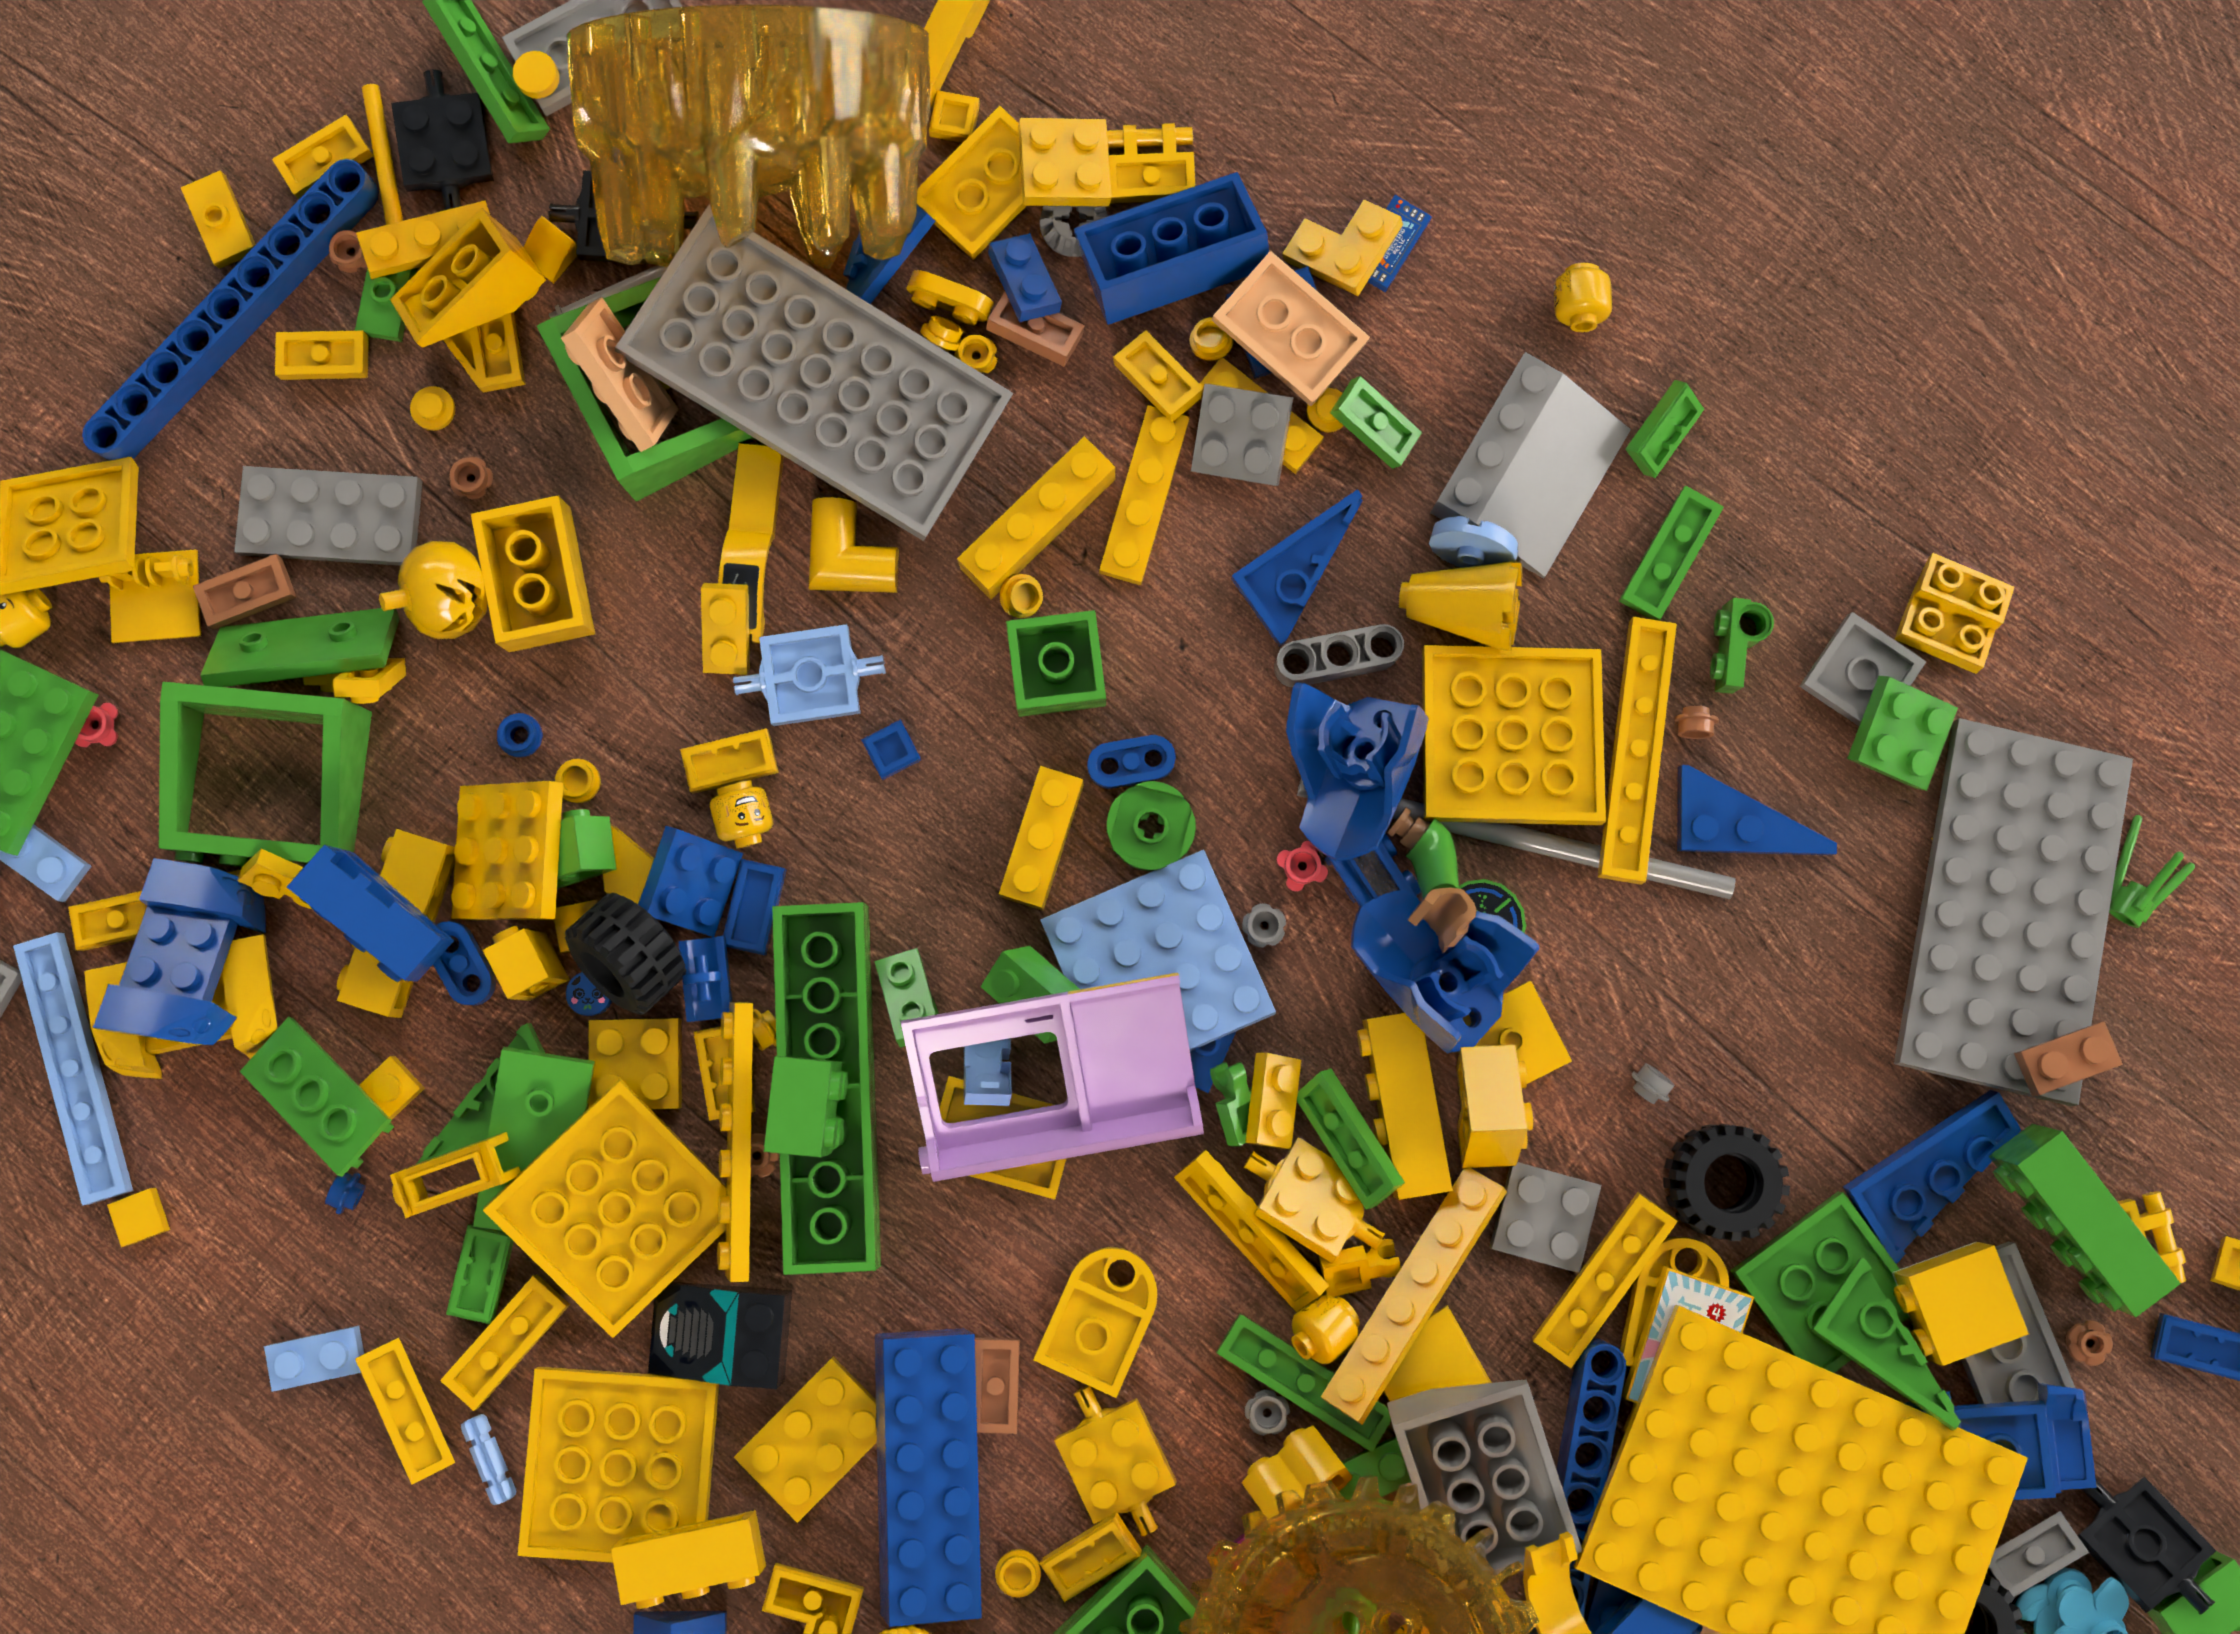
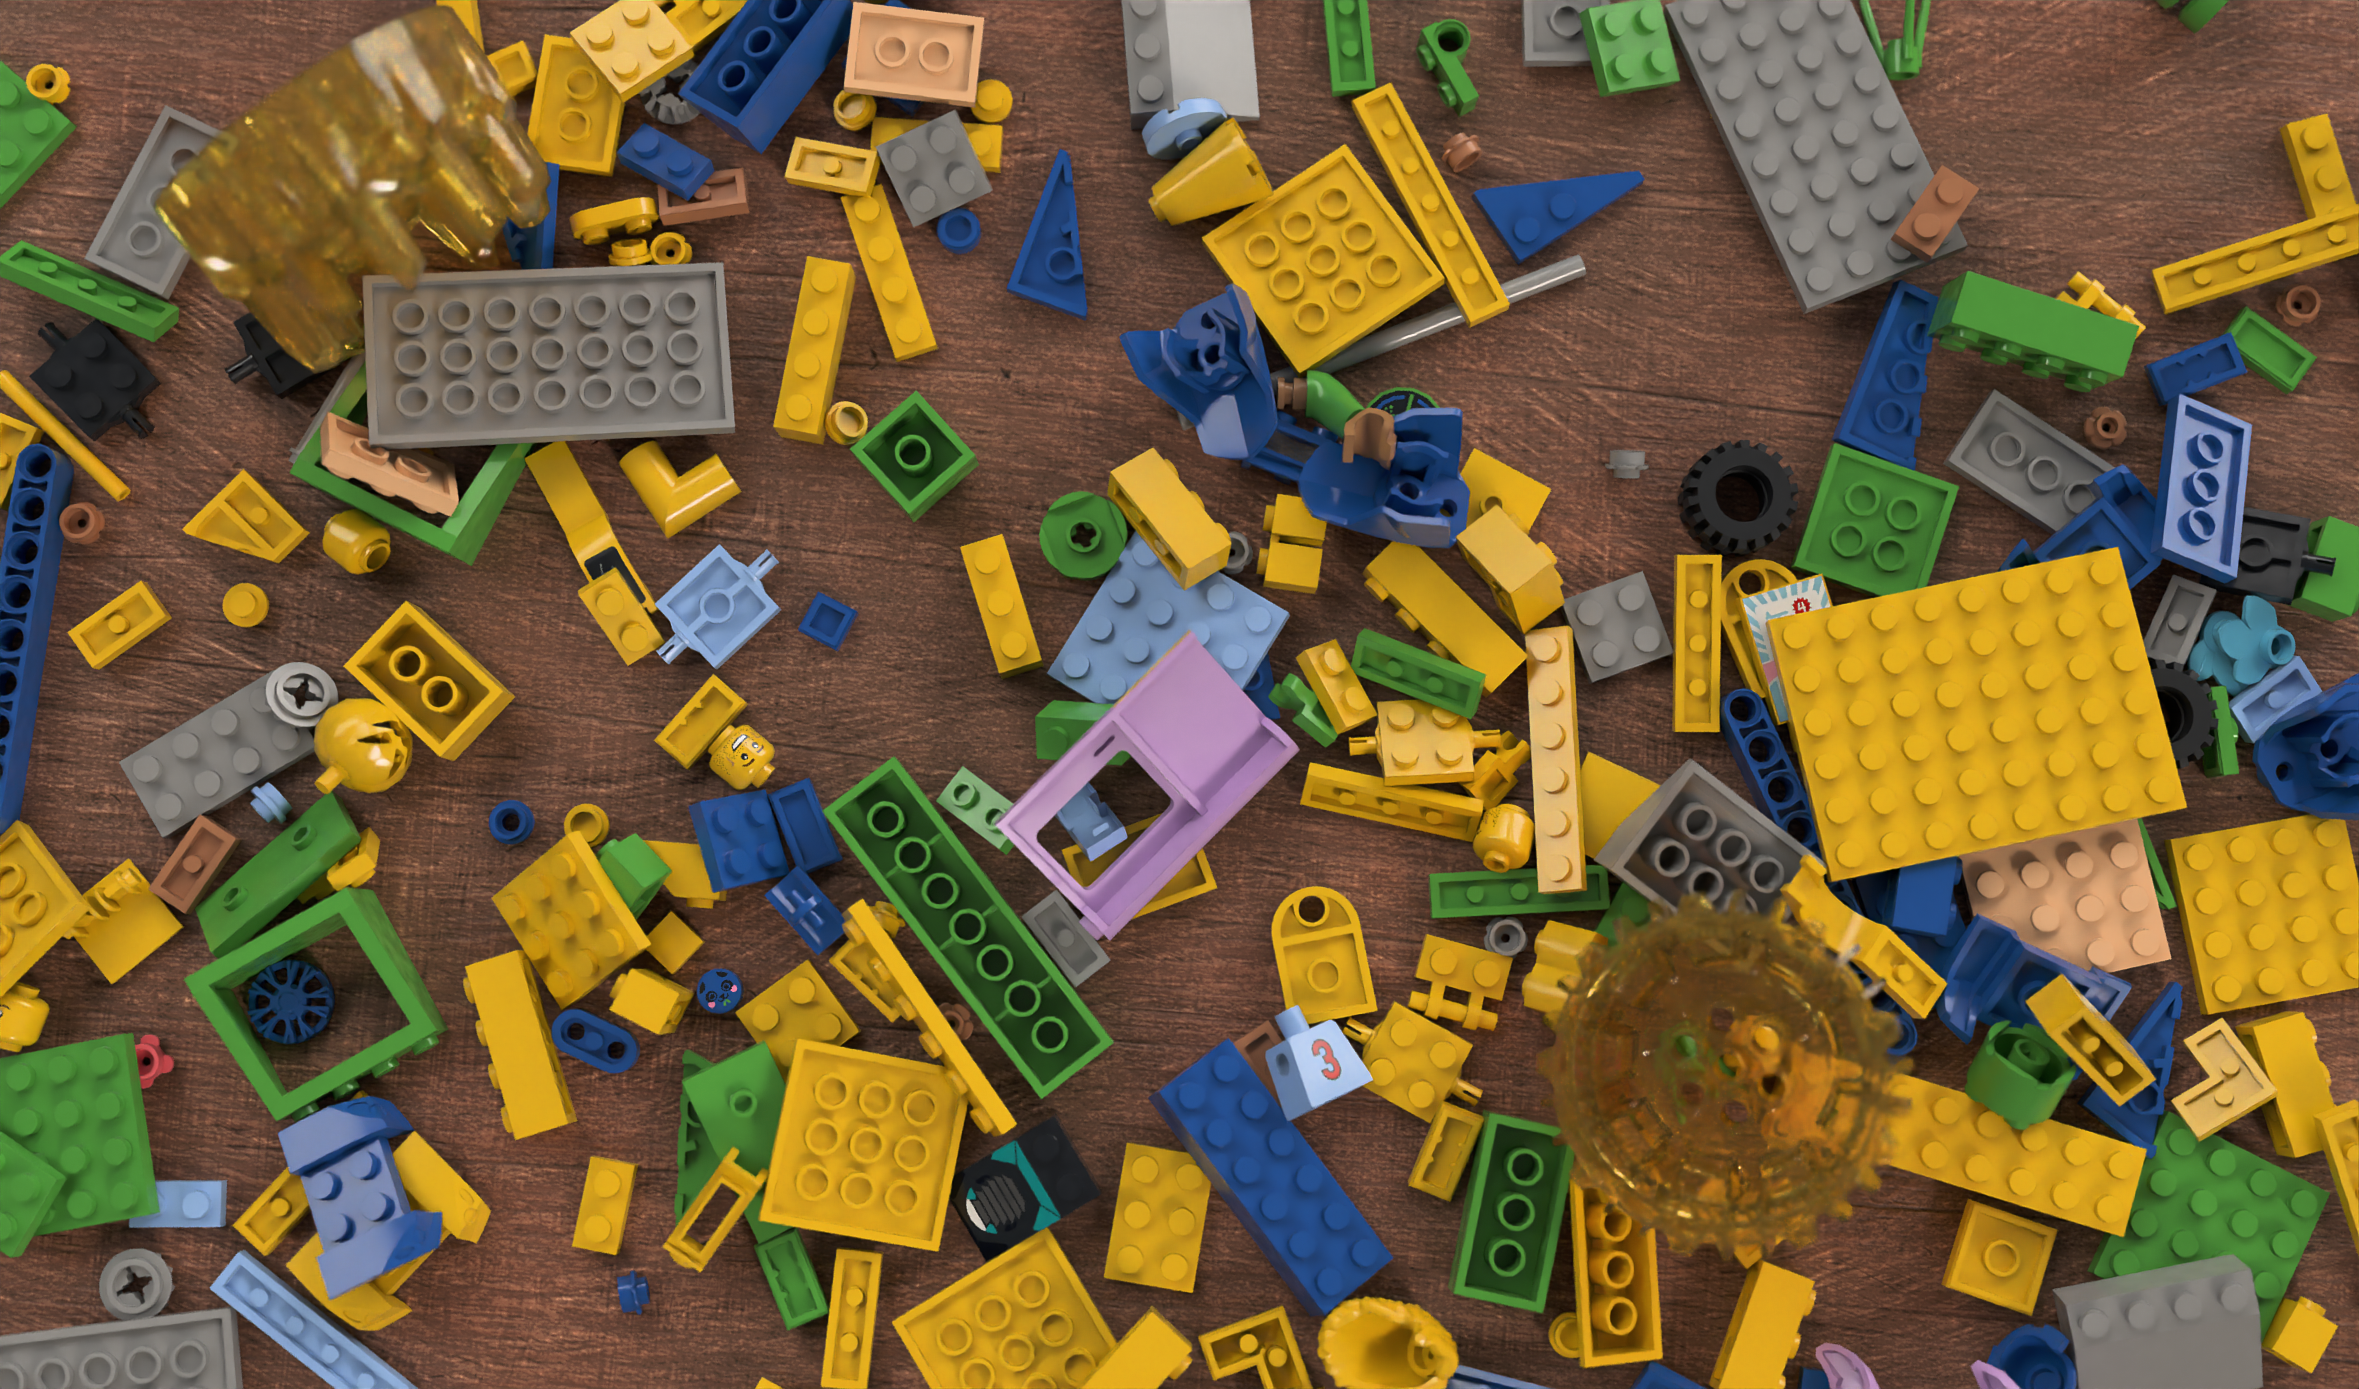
camera: 40 degrees left, 0 degrees up
yellow plate [237,848,312,909] -> none
bright green brick [240,1016,394,1177] -> none
blue wedge [287,845,454,982] -> none
bright green plate [355,268,417,342] -> none
yellow plate [356,201,490,279] -> none
yellow slope [390,208,546,348] -> none
nougat plate [450,457,493,500] -> none
yellow tile [513,51,560,99] -> none
yellow slope [524,216,577,284] -> none
black tyre [565,893,686,1015] -> none
bright green brick [763,1056,848,1158] -> none
yellow plate [995,1549,1041,1598] -> none
blue plate [1087,735,1176,789] -> none
light grey beam [1274,624,1404,687] -> none
coral plate [1277,841,1328,892] -> none
bright green plate [1330,376,1422,469] -> none
bright green wing [1811,1258,1961,1430] -> none
yellow piece [1892,1242,2029,1366] -> none
none -> blue wheel [248,960,335,1044]
none -> light blue plate [250,782,292,824]
none -> light grey gear [264,662,338,730]
none -> yellow head [322,509,391,575]
none -> blue tile [937,208,981,254]
none -> light grey plate [1021,889,1111,988]
none -> yellow brick [1107,447,1231,591]
none -> yellow piece [1256,494,1327,594]
none -> light blue torso [1265,1005,1373,1122]
none -> yellow plate [1407,934,1513,1031]
none -> plate [2151,393,2252,583]

